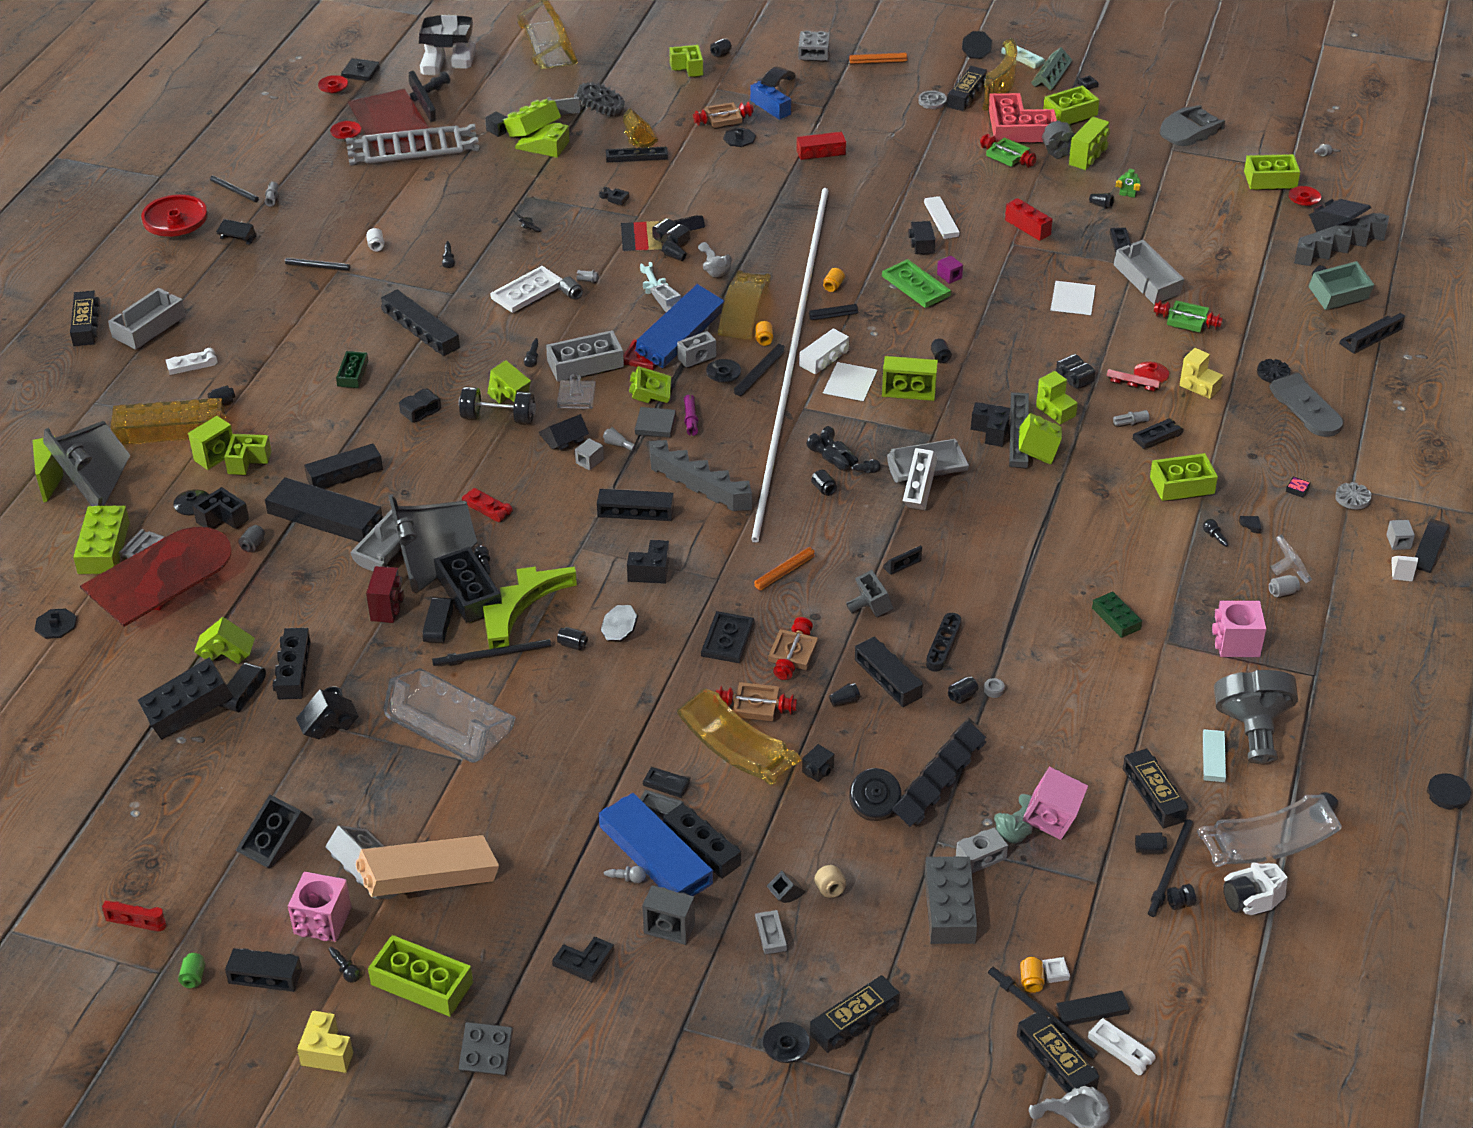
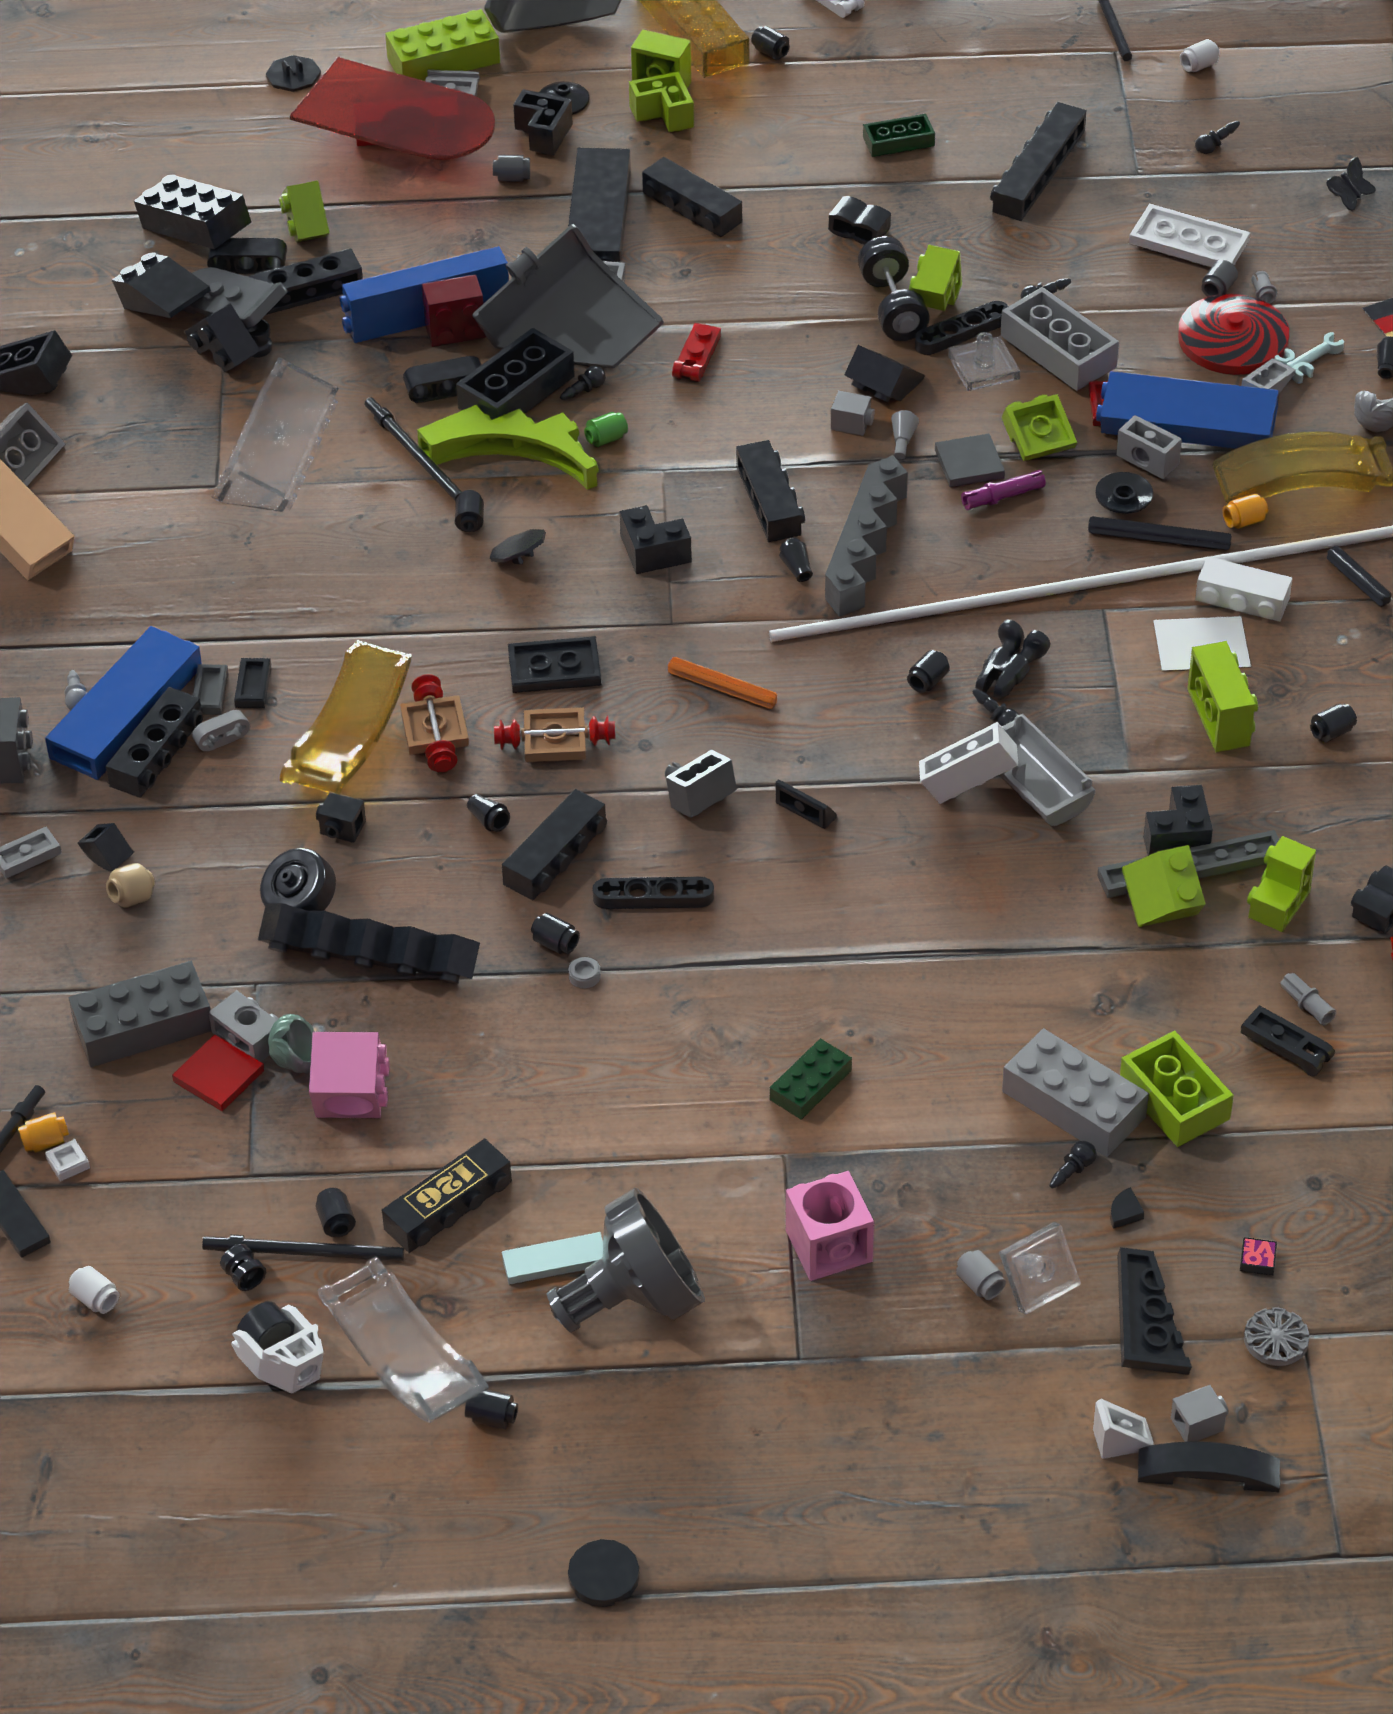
camera: 70 degrees right, 5 degrees up
none -> white brick [69,1266,119,1314]
none -> black slope [112,253,211,318]
none -> red tile [172,1034,265,1111]
none -> dark grey piece [183,267,288,328]
none -> light grey beam [192,710,250,751]
none -> blue brick [339,246,509,343]
none -> bright green brick [584,412,628,447]
none -> black cone [779,538,813,582]
none -> black beam [915,301,1009,355]
none -> light grey brick [1002,1028,1149,1157]
none -> black wing [1117,1247,1192,1375]
none -> dish [1178,294,1289,375]

